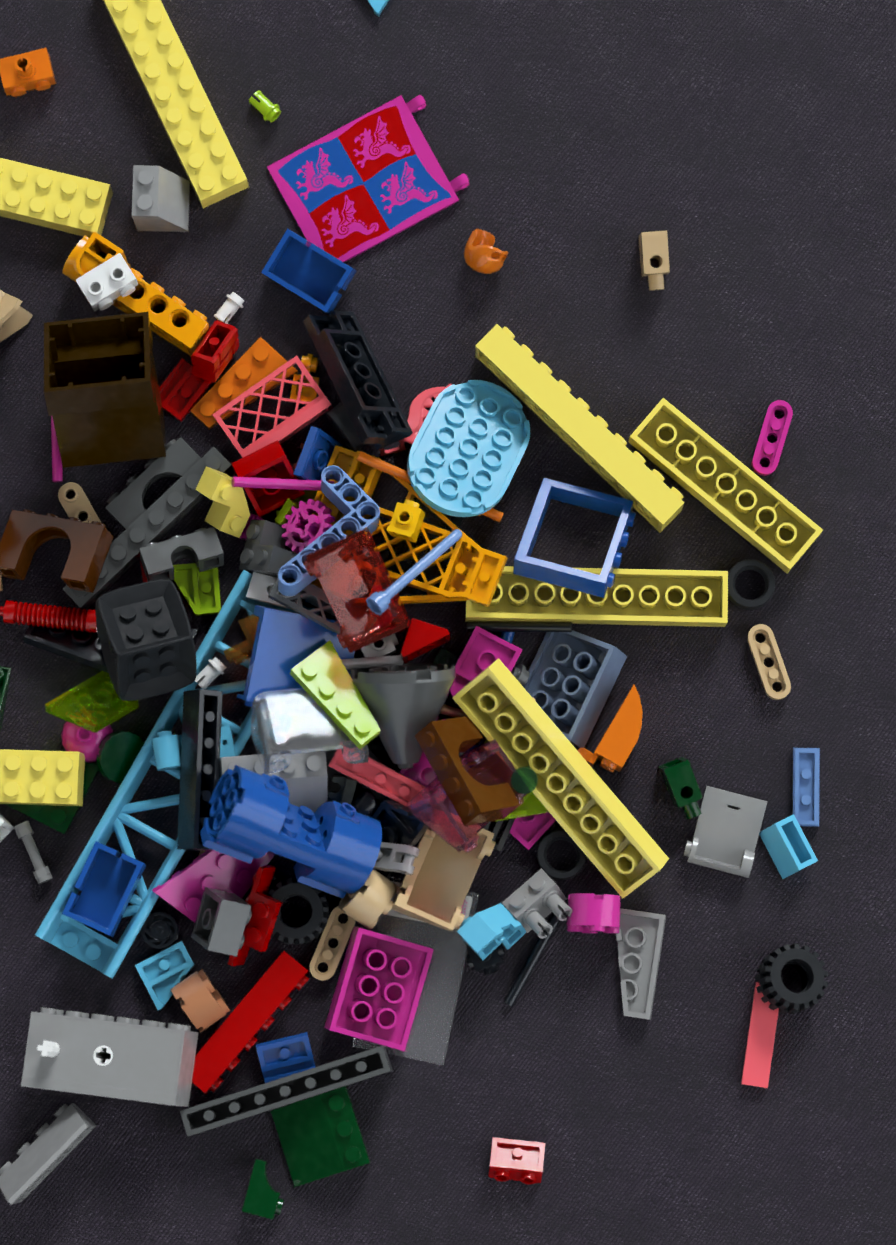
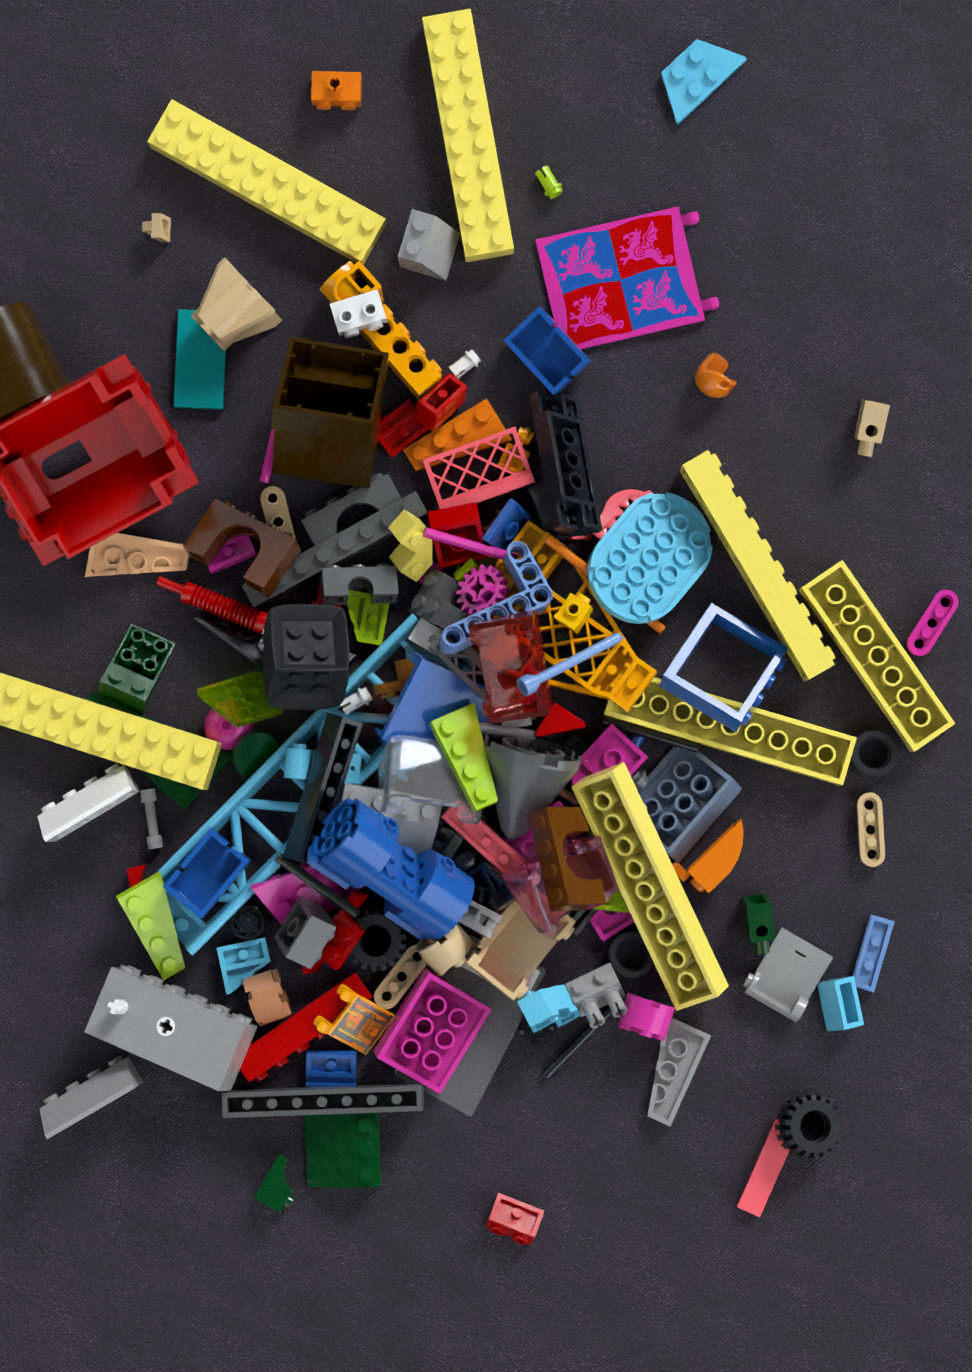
camera: 15 degrees right, 5 degrees up
clear green tile [511,766,538,794] -> none
none -> lime wing [116,871,185,980]
none -> red slope [126,865,147,888]
none -> dark pink plate [208,535,257,575]
none -> pearl dark grey bar [275,853,360,918]
none -> flag [313,984,395,1055]

